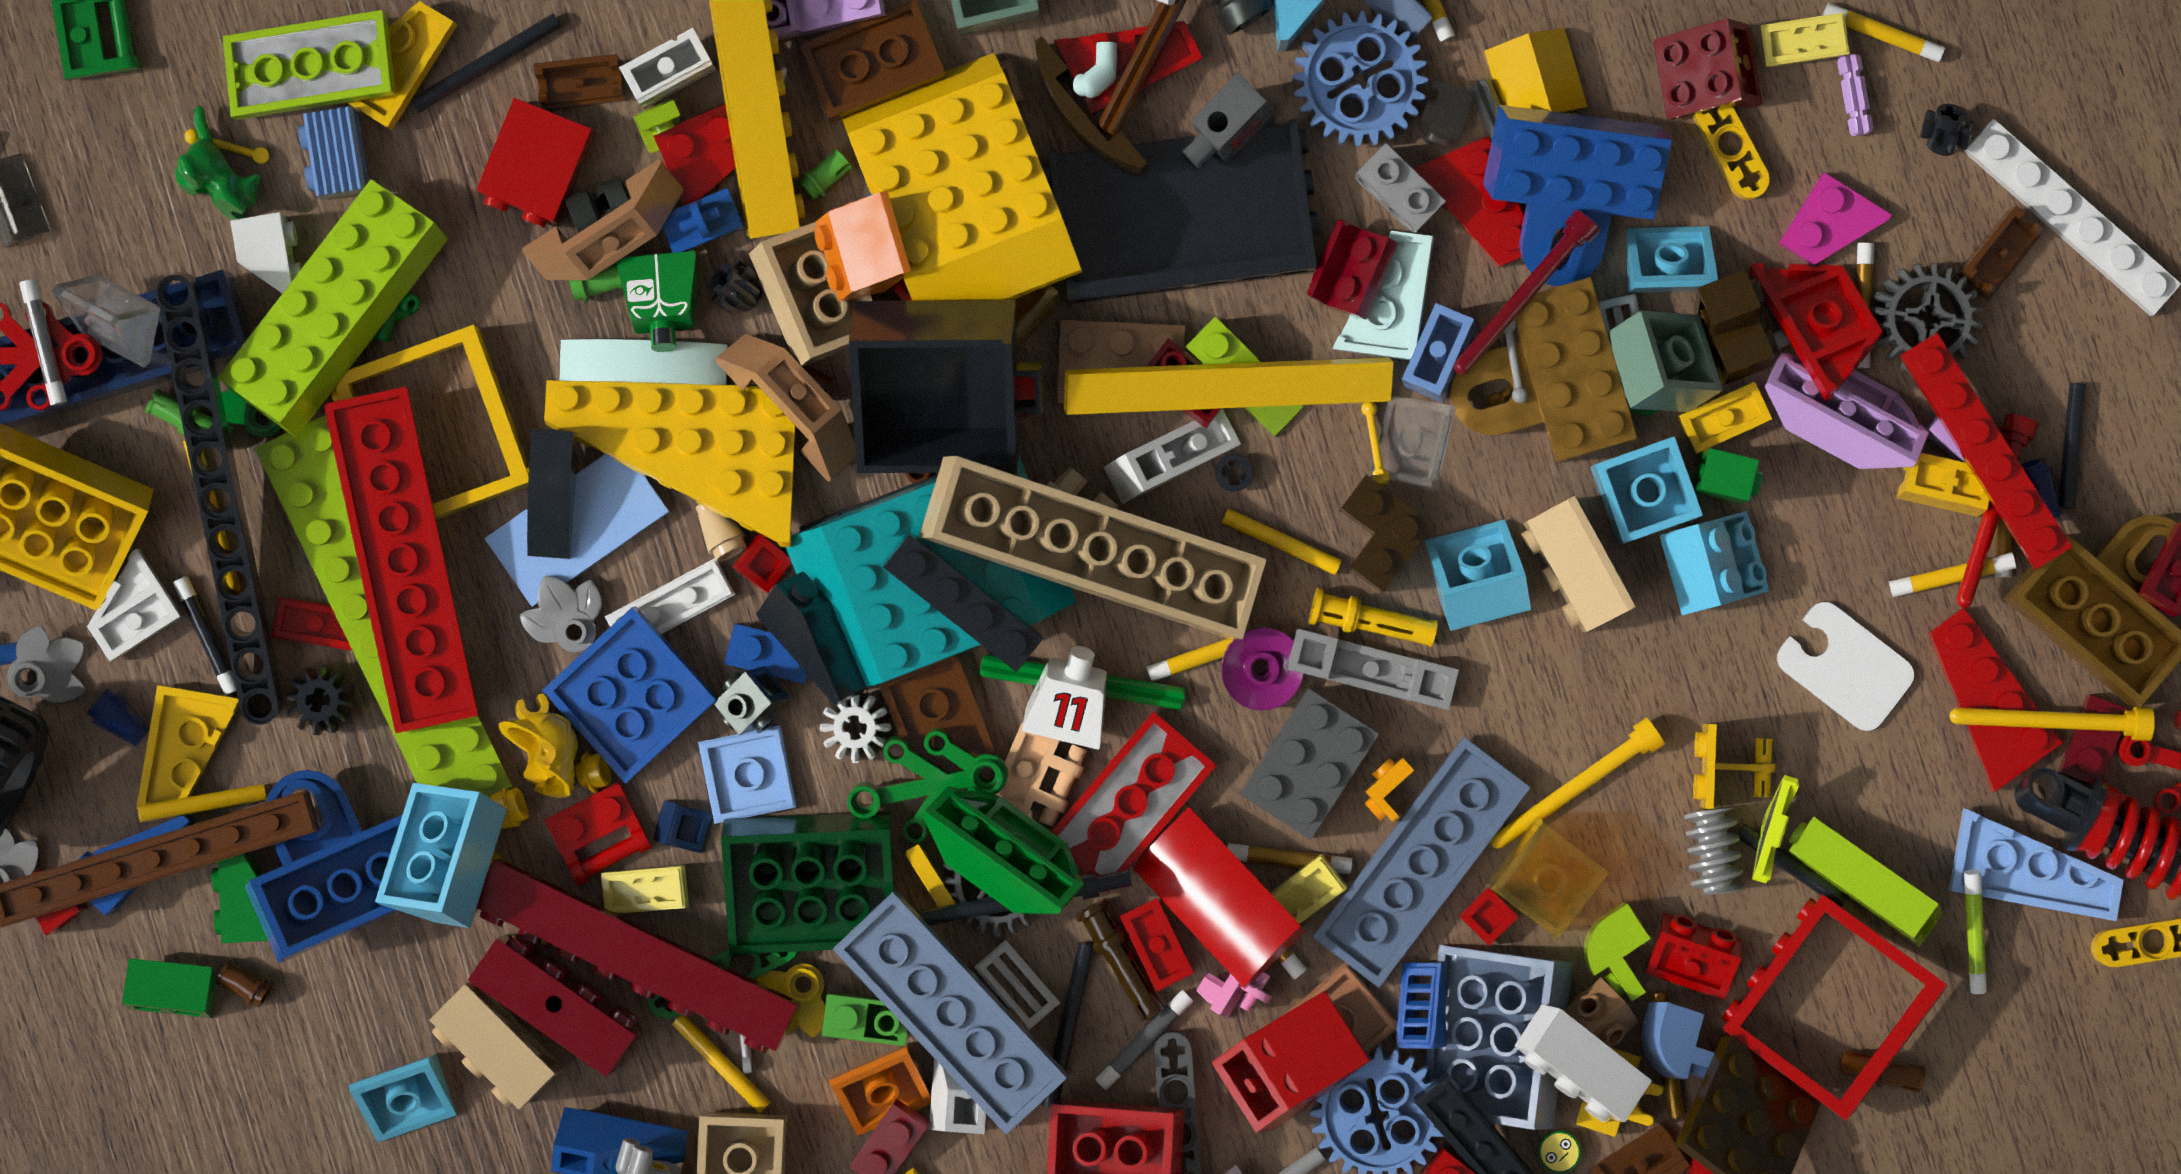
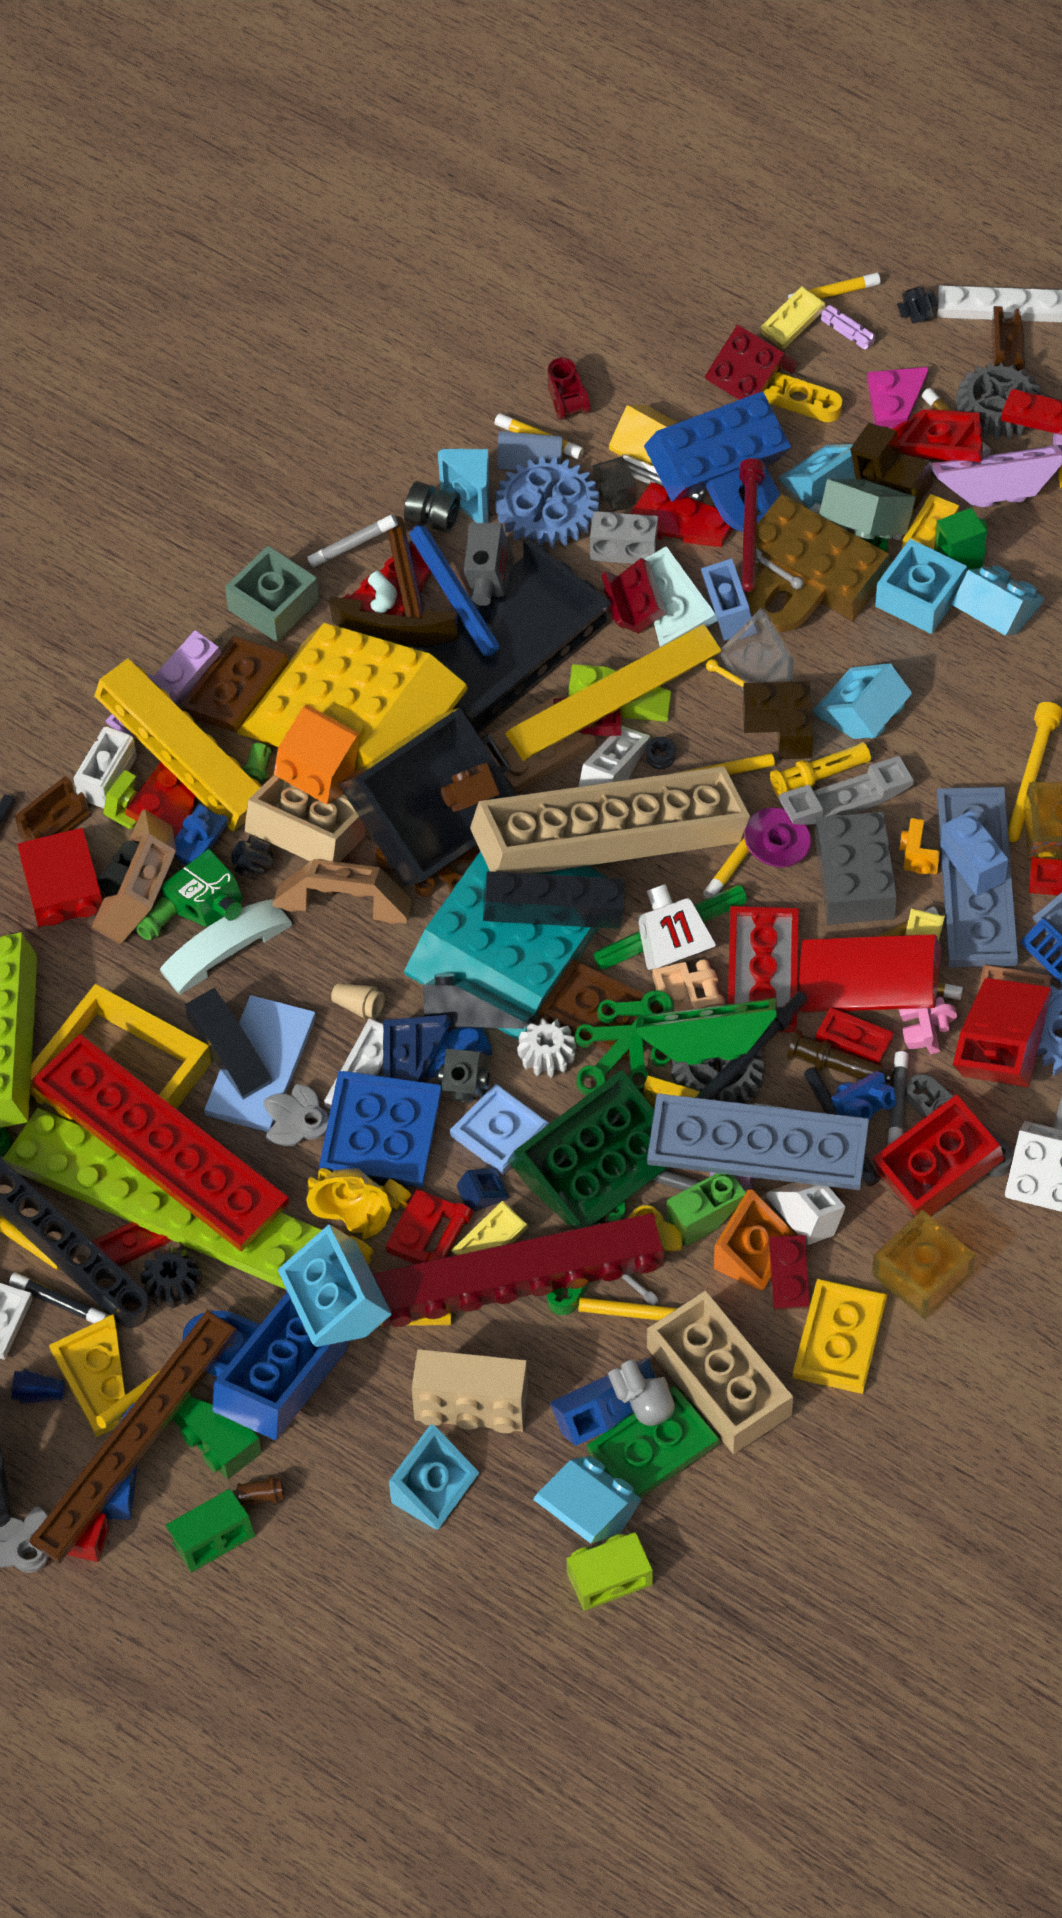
camera: 40 degrees left, 30 degrees down
green arm [373,290,420,343] -> none
dark red brick [468,933,644,1077] -> none
yellow wing [544,380,796,547] -> none
red plate [732,534,792,593] -> none
tan slope [1521,496,1636,632] -> none
none -> dark blue wing [383,1015,451,1082]
none -> blue axle [409,525,499,656]
none -> reddish brown brick [441,763,499,812]
none -> blue hips [831,1071,897,1121]
none -> medium blue brick [940,810,1008,896]

